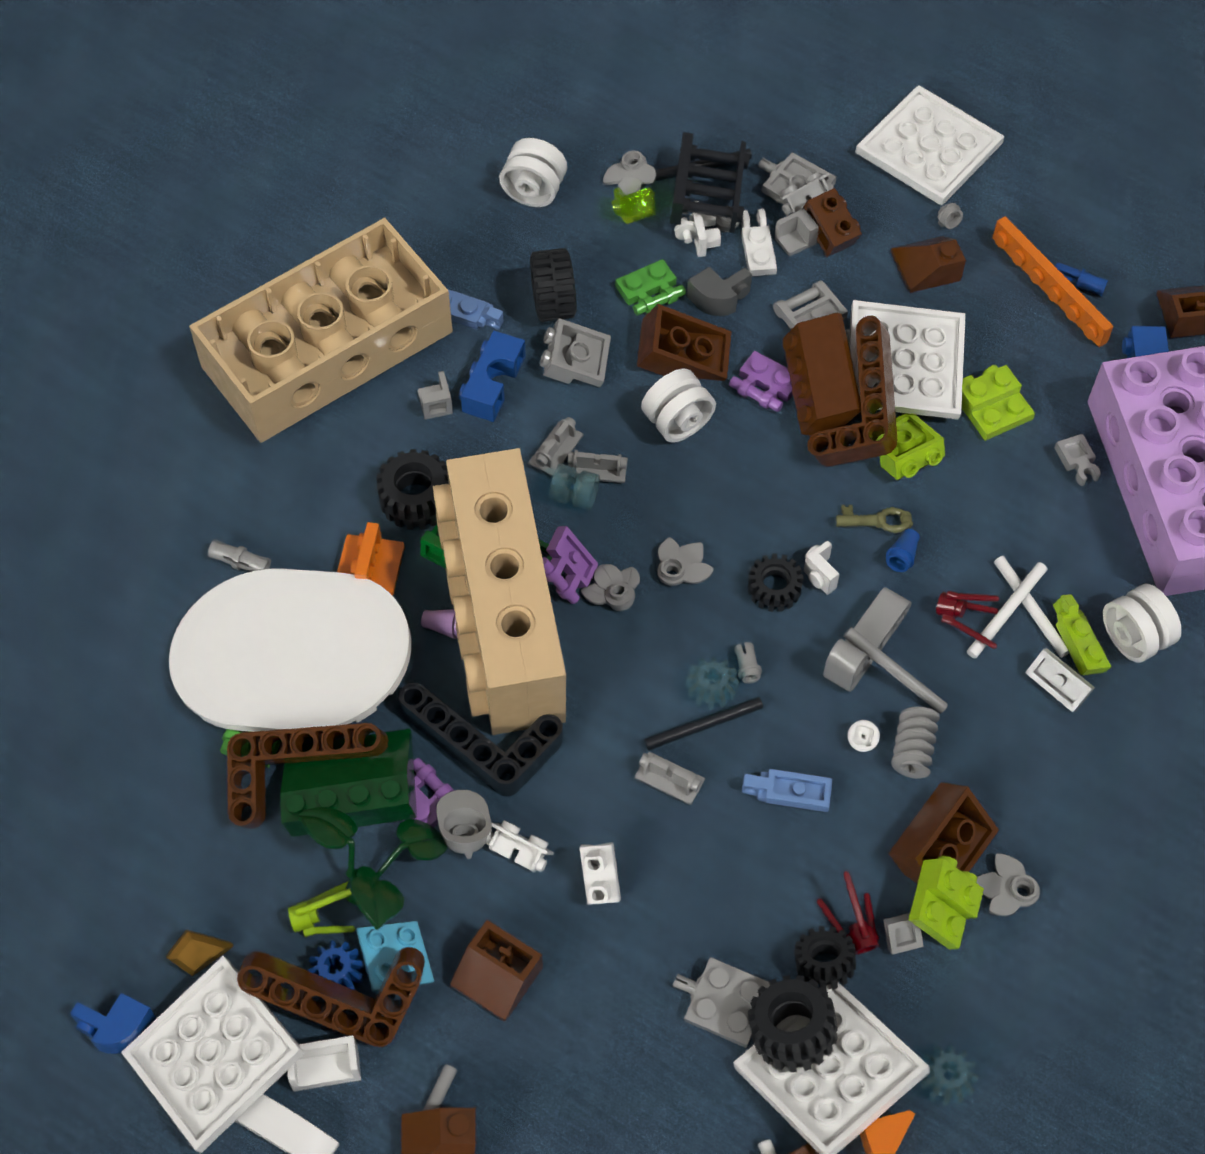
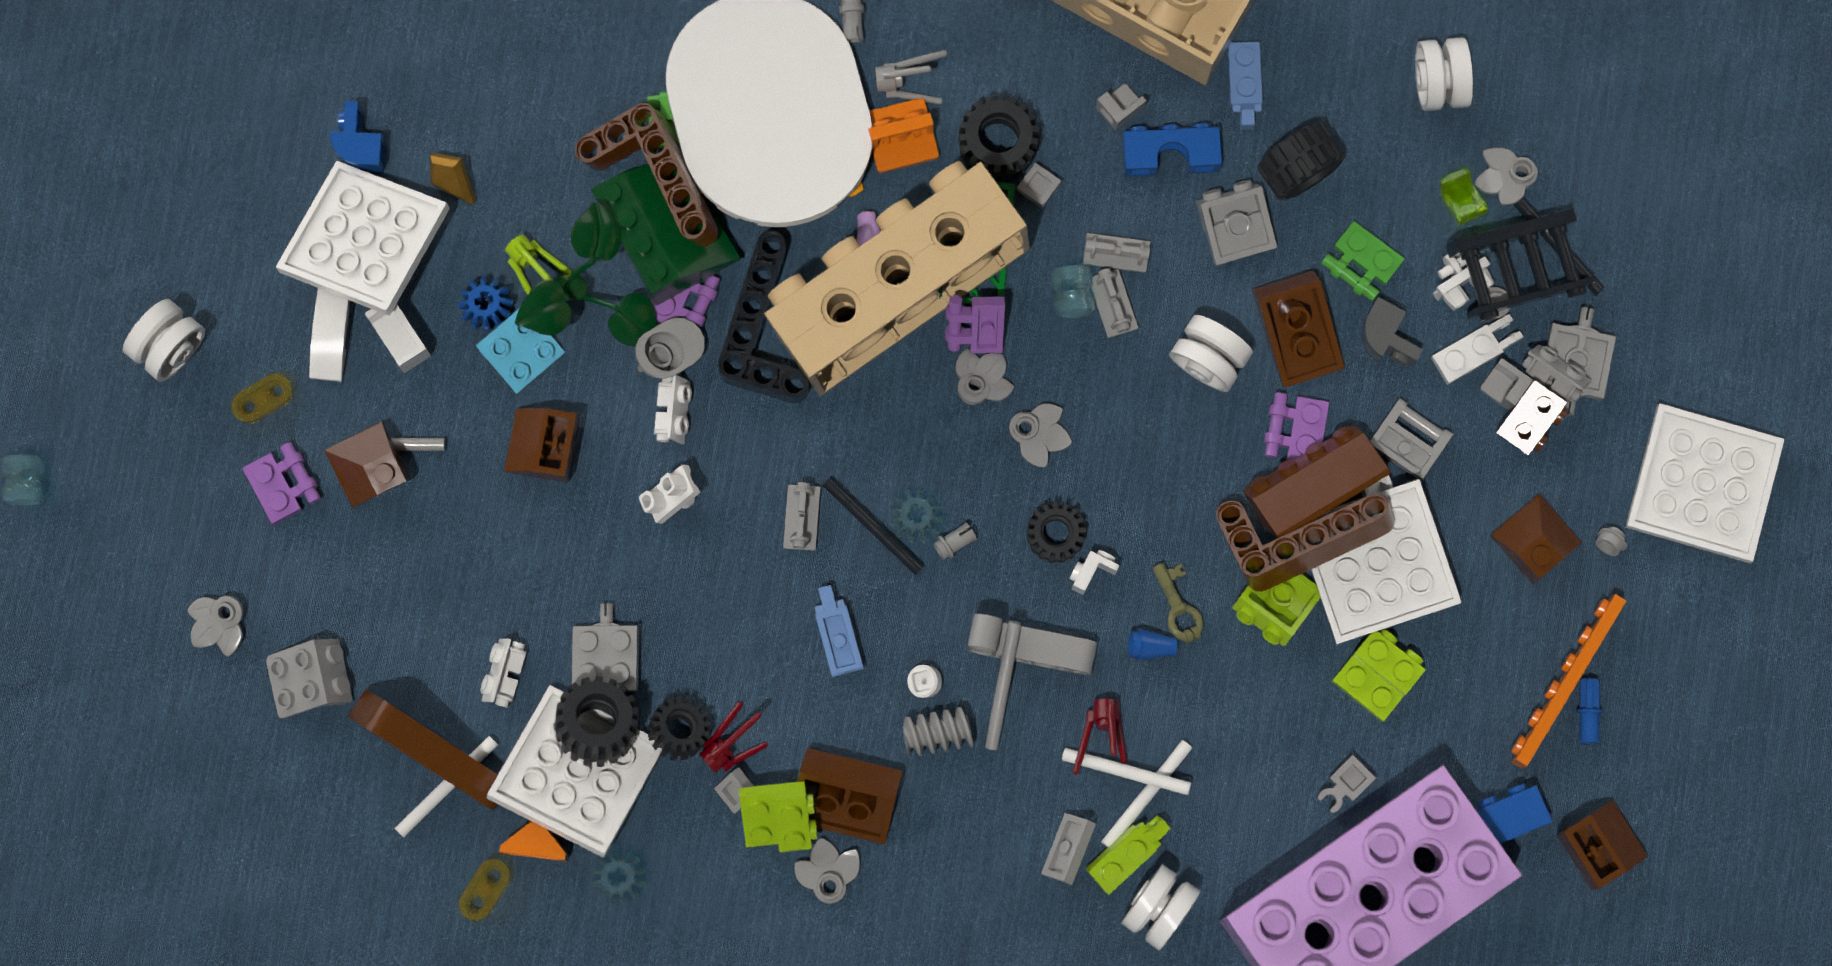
camera: 65 degrees right, 20 degrees up
reddish brown beam [237,947,425,1047] -> none
none -> white hinge [480,639,526,708]
none -> light grey plant [876,50,947,104]

